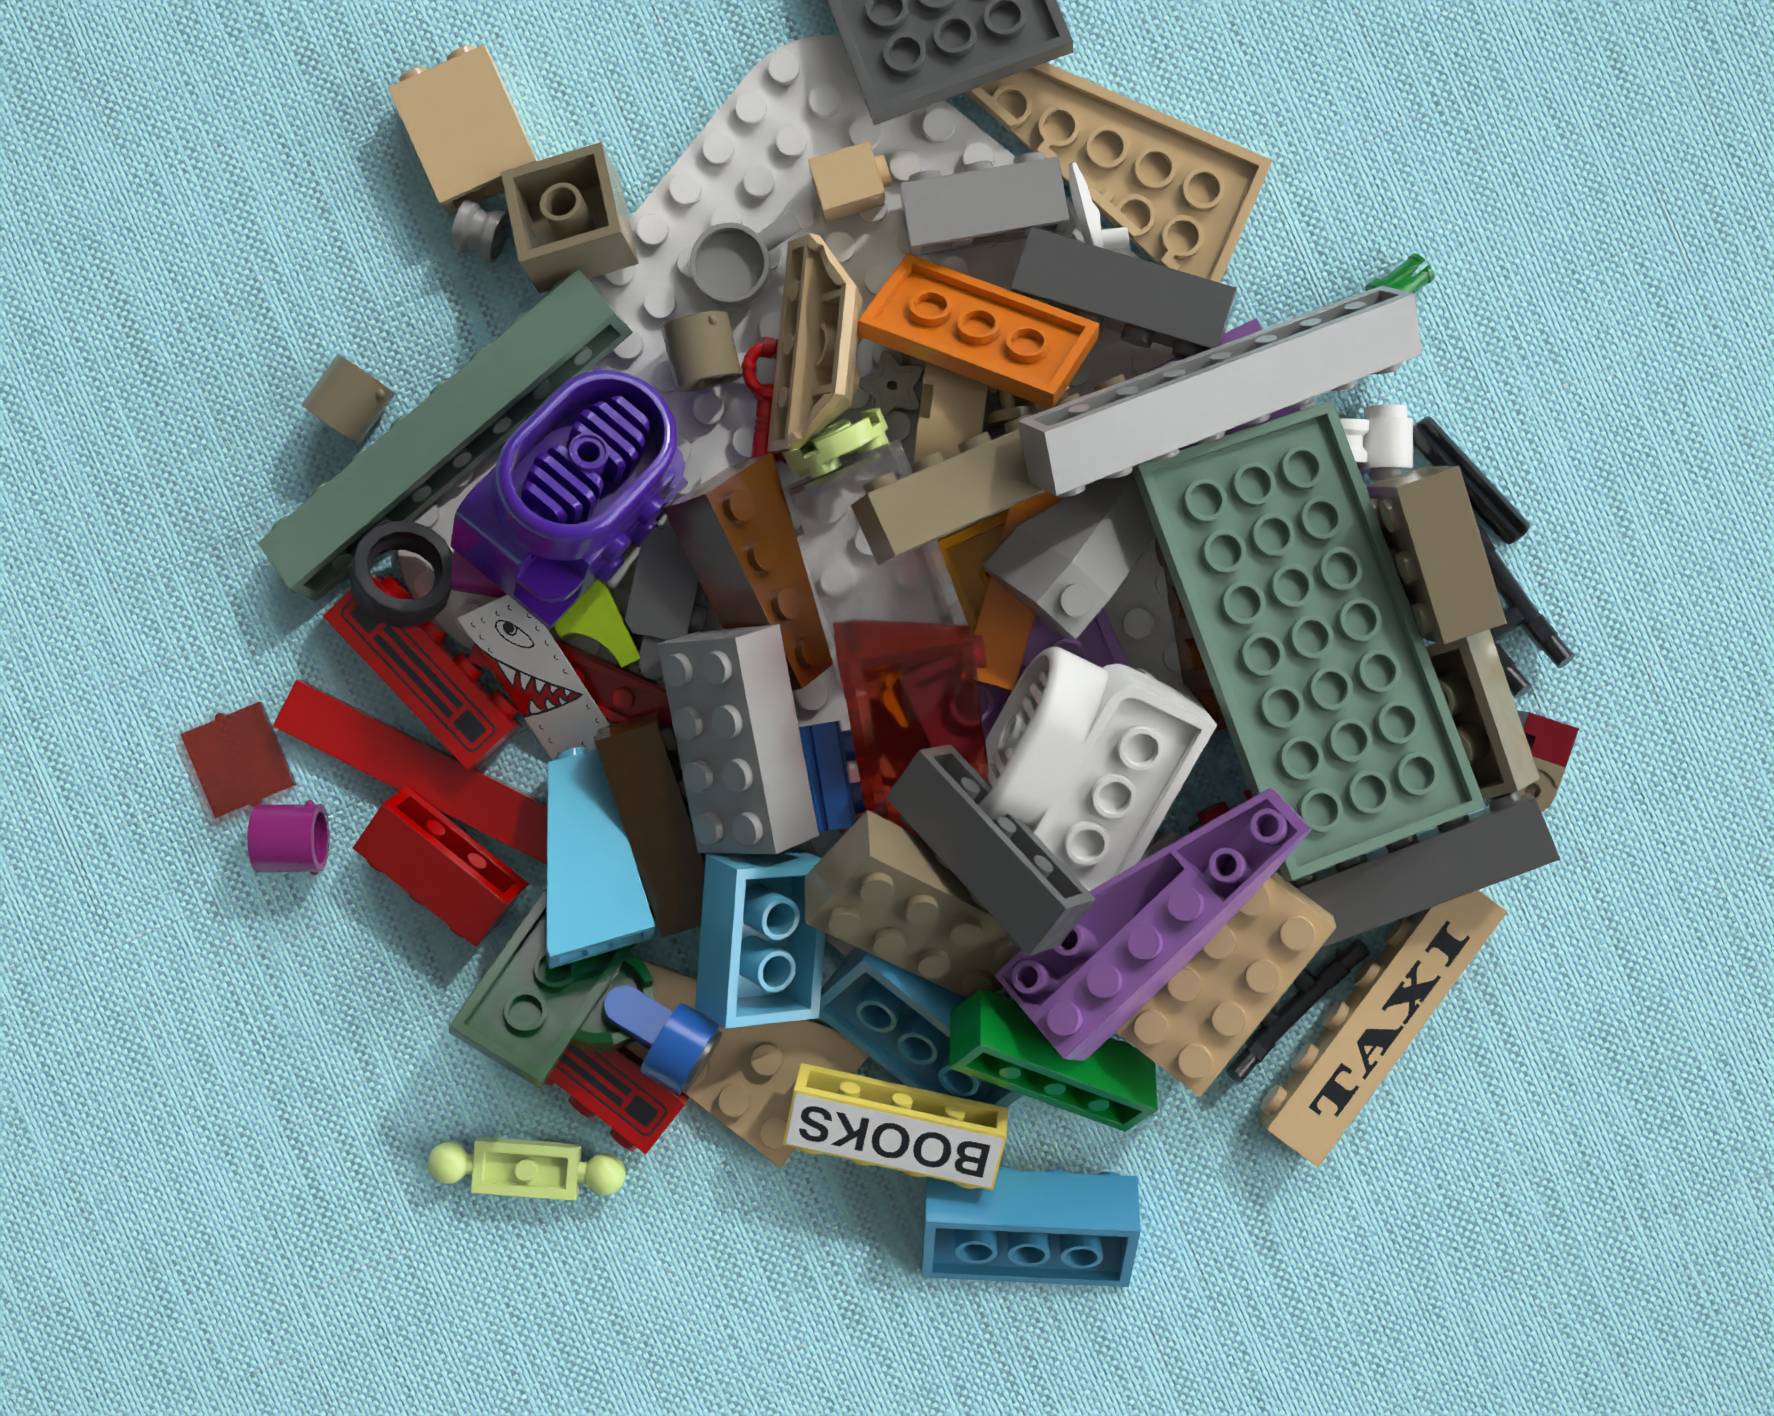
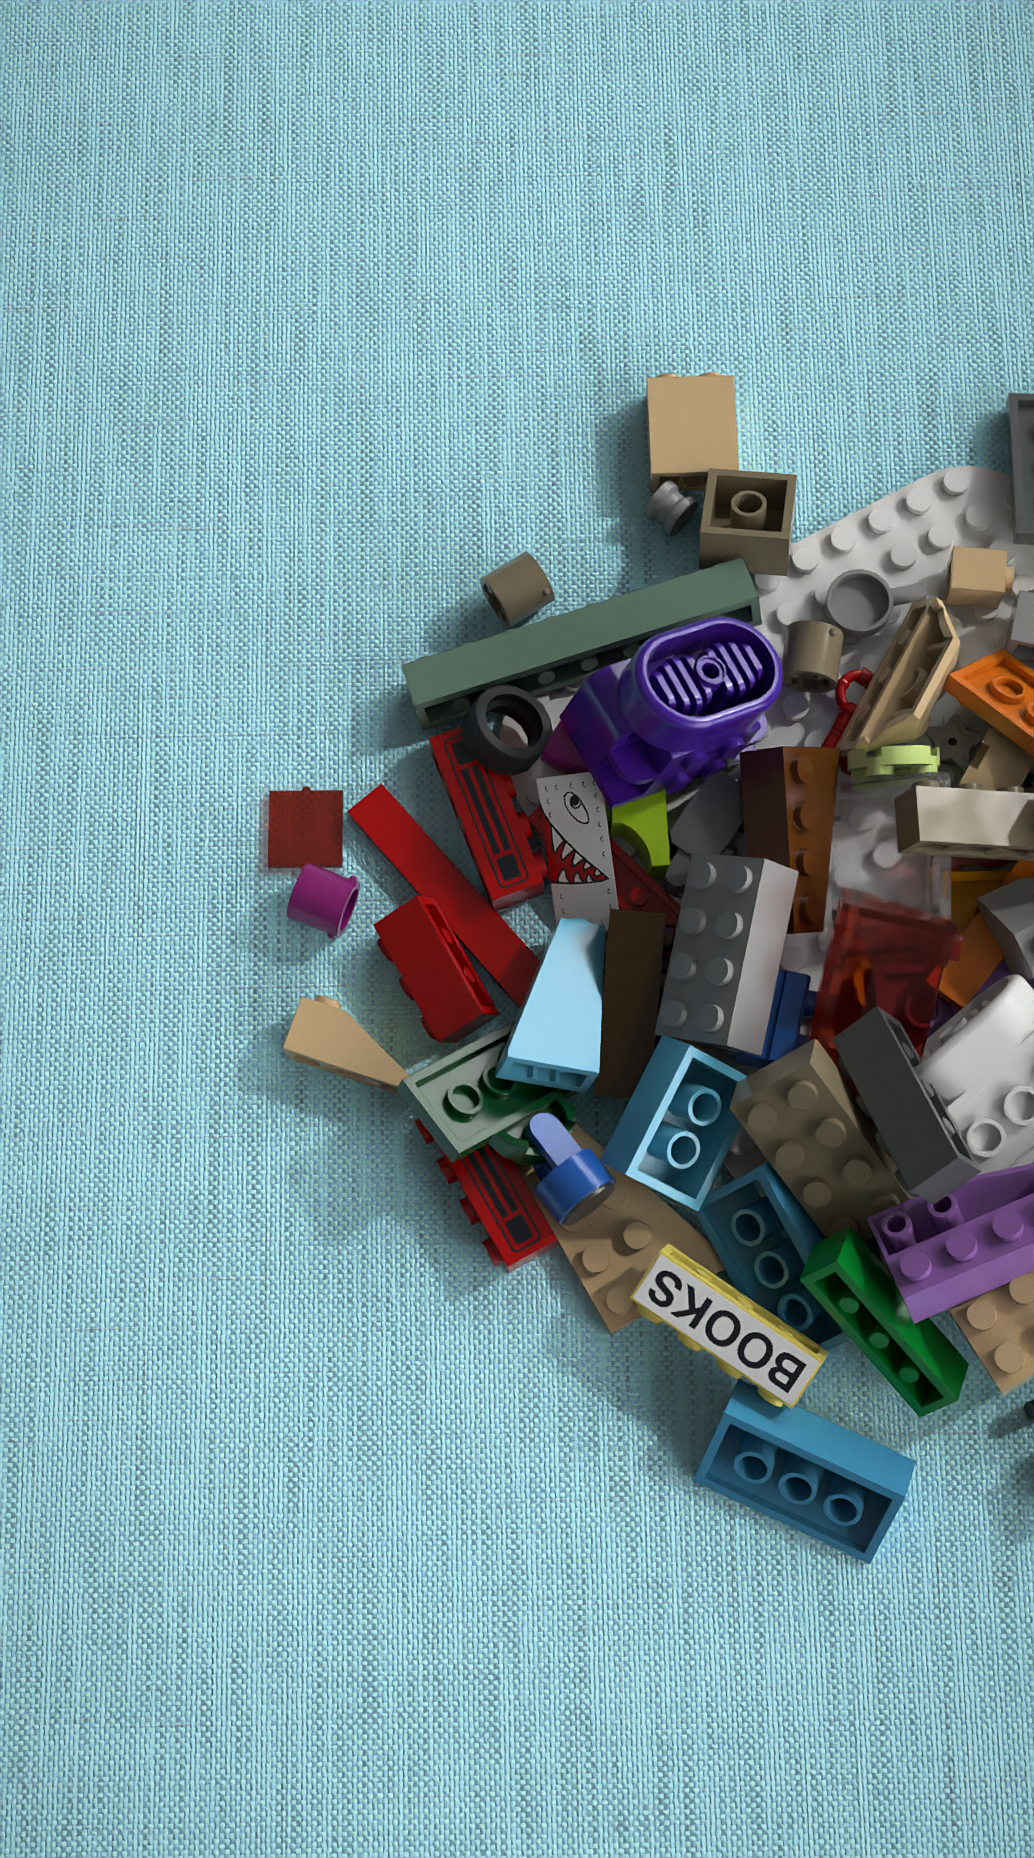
camera: 25 degrees right, 15 degrees down
yellowish green plate [427,1137,626,1201] -> none
none -> tan slope [283,995,410,1096]

